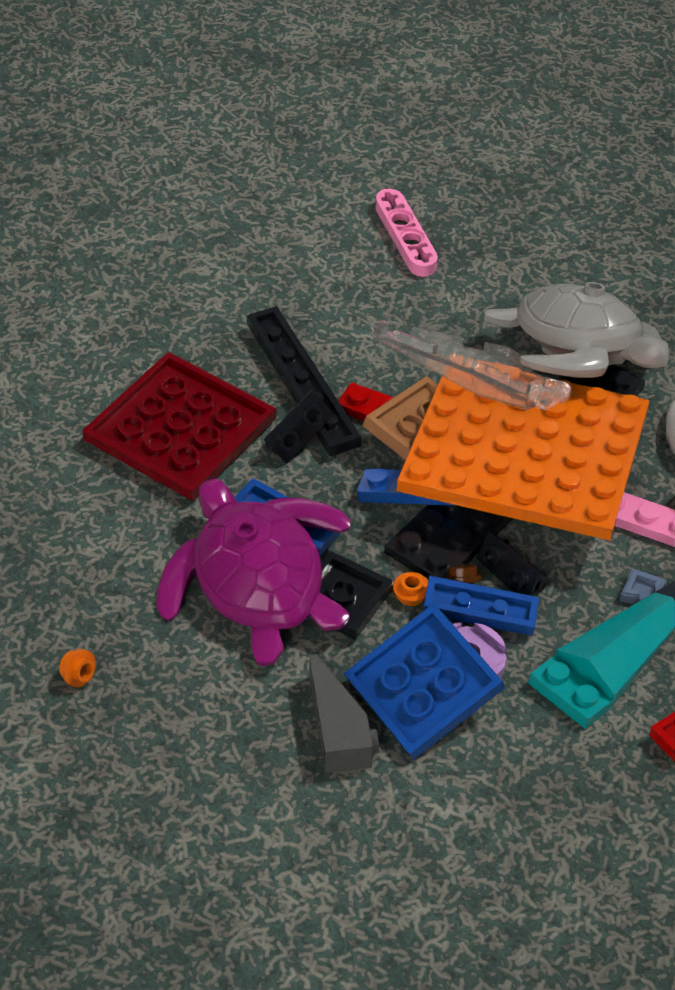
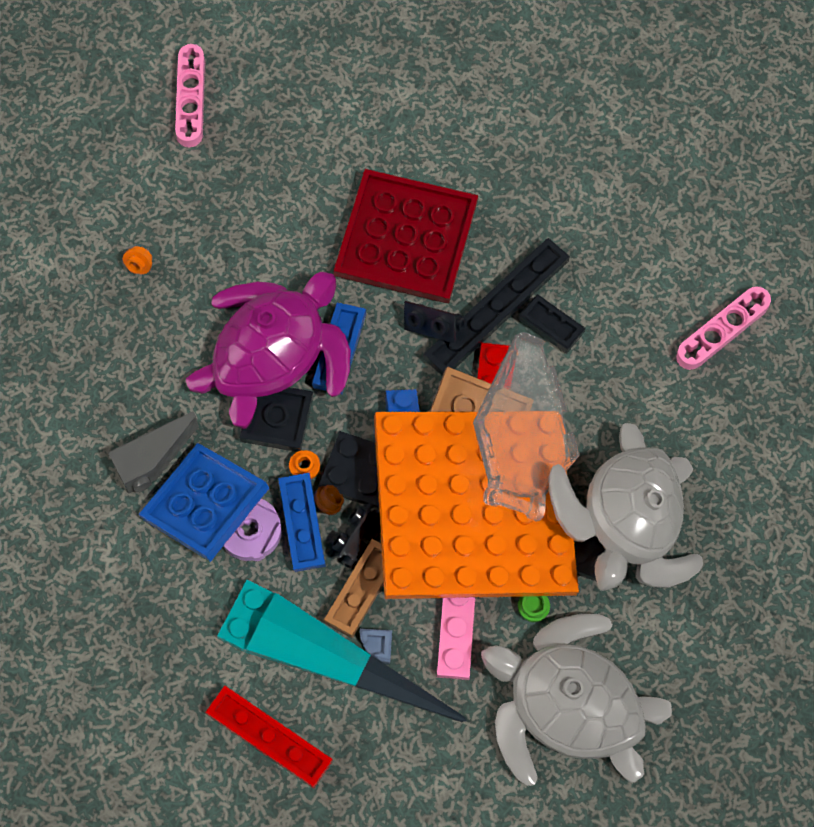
camera: 70 degrees right, 20 degrees up
none -> medium nougat plate [324,539,384,638]
none -> black plate [518,294,586,354]
none -> bright green plate [518,596,550,622]

